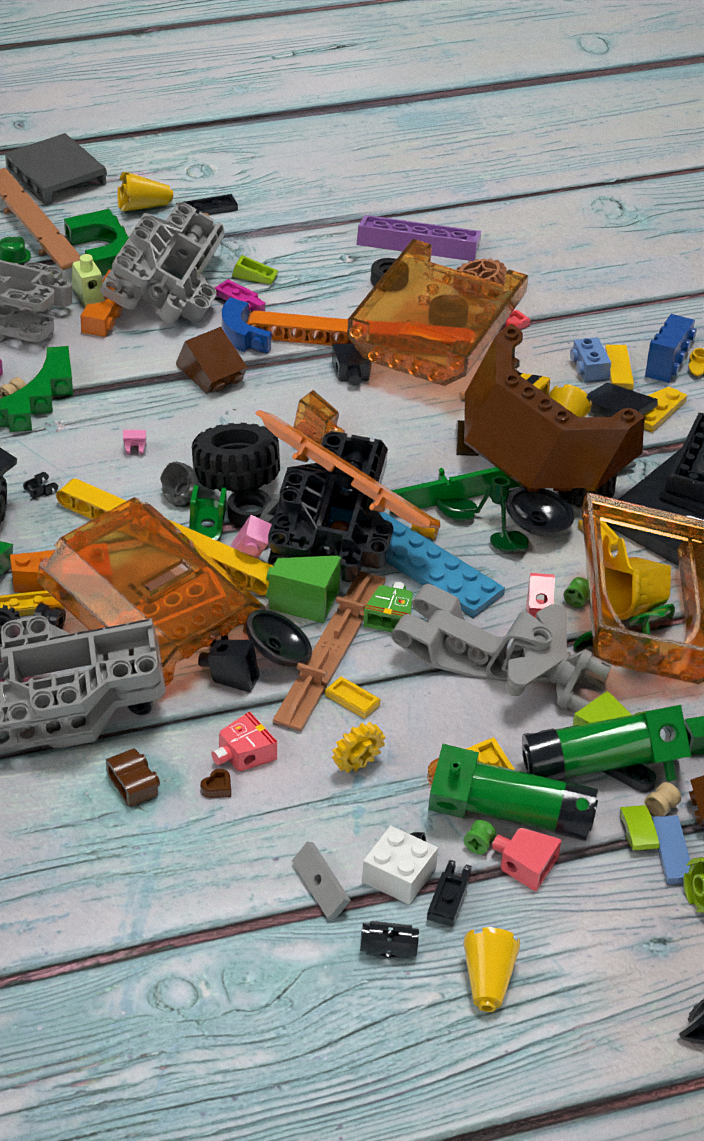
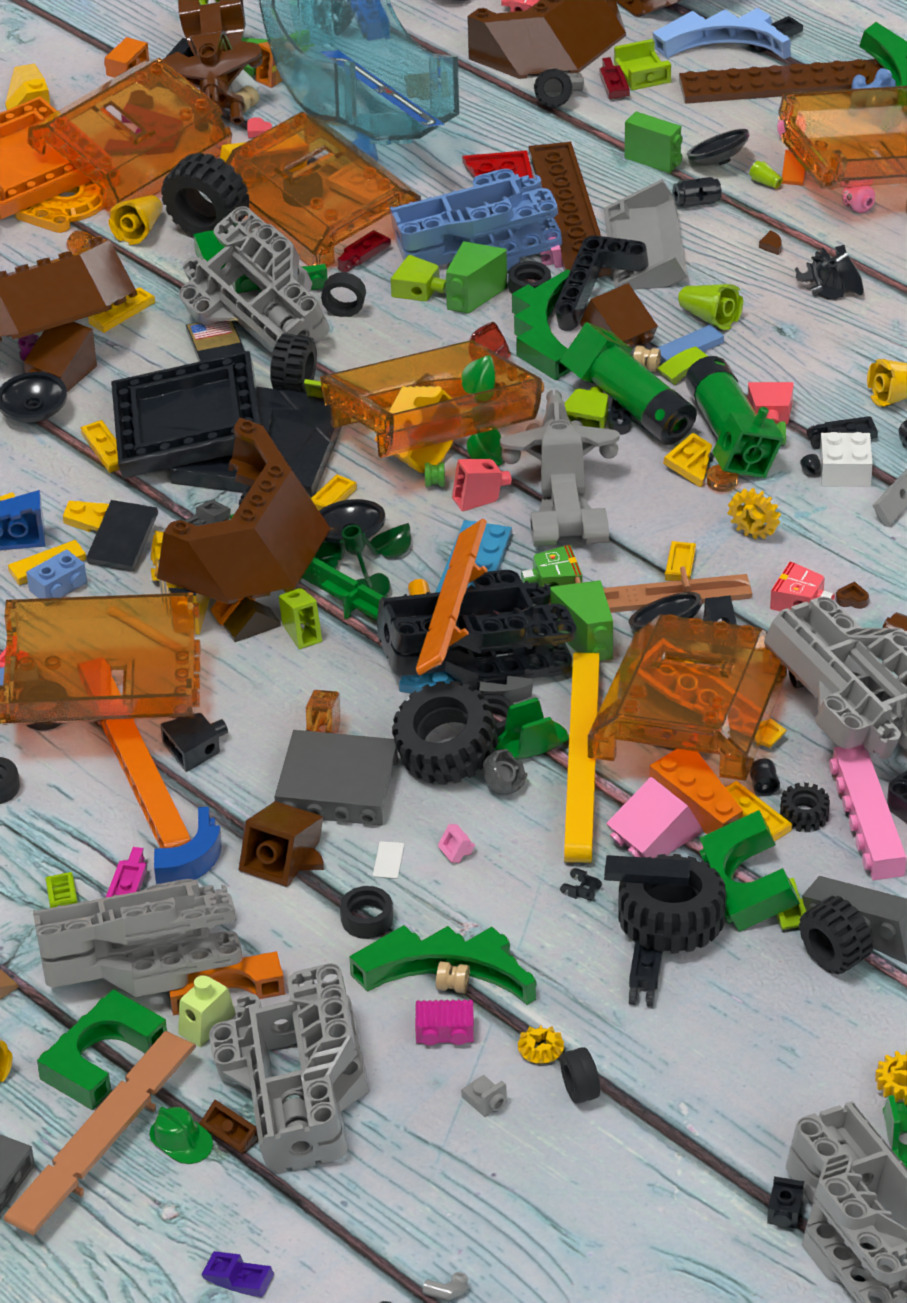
camera: 115 degrees left, 0 degrees up
bright pink slope [231,515,272,559] -> none
none -> dark grey panel [274,730,399,826]
none -> lime torso [278,588,322,649]
none -> reddish brown tile [299,848,324,870]
none -> black tyre [340,886,393,938]
none -> white sticker [373,841,404,878]
none -> bright pink slope [606,777,703,858]

